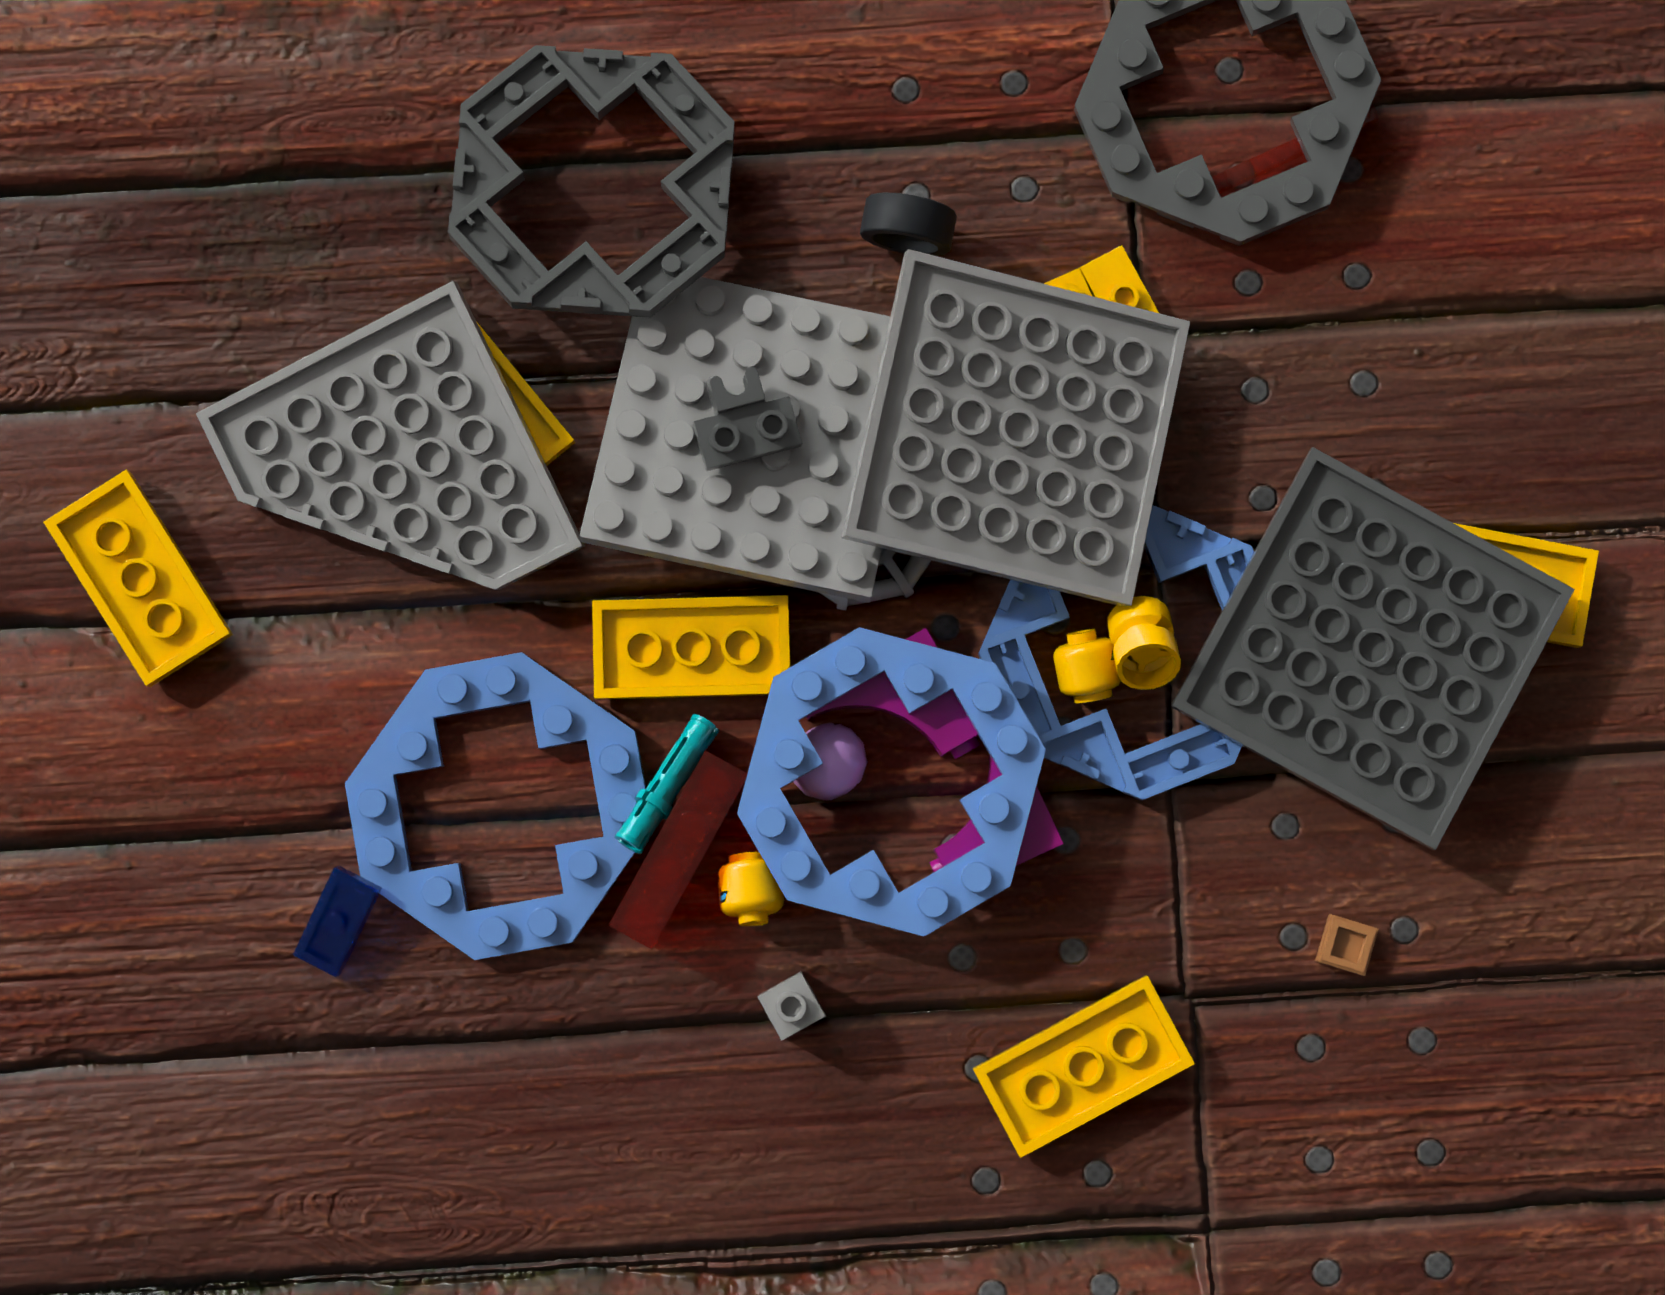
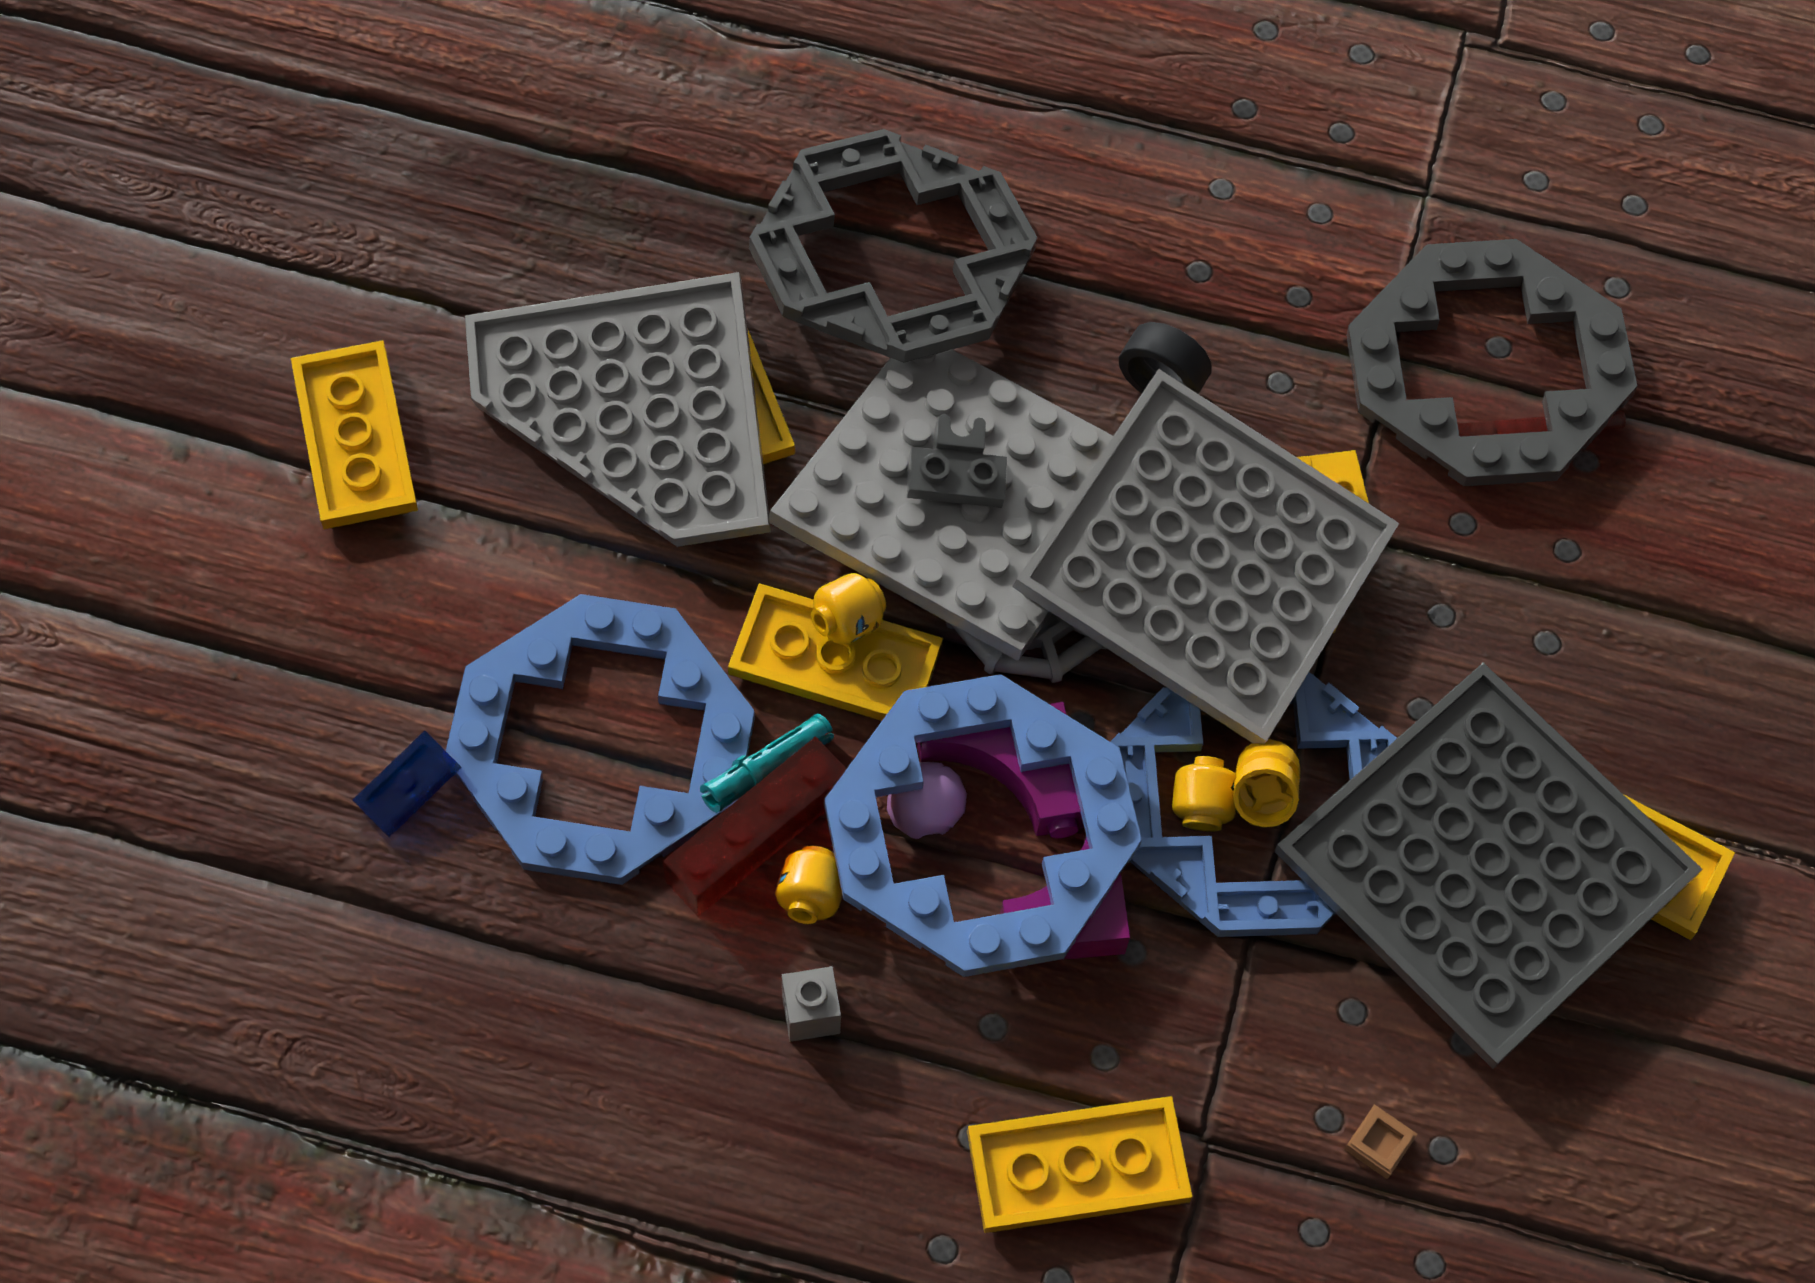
camera: 15 degrees right, 20 degrees down
none -> yellow head [811,573,886,644]

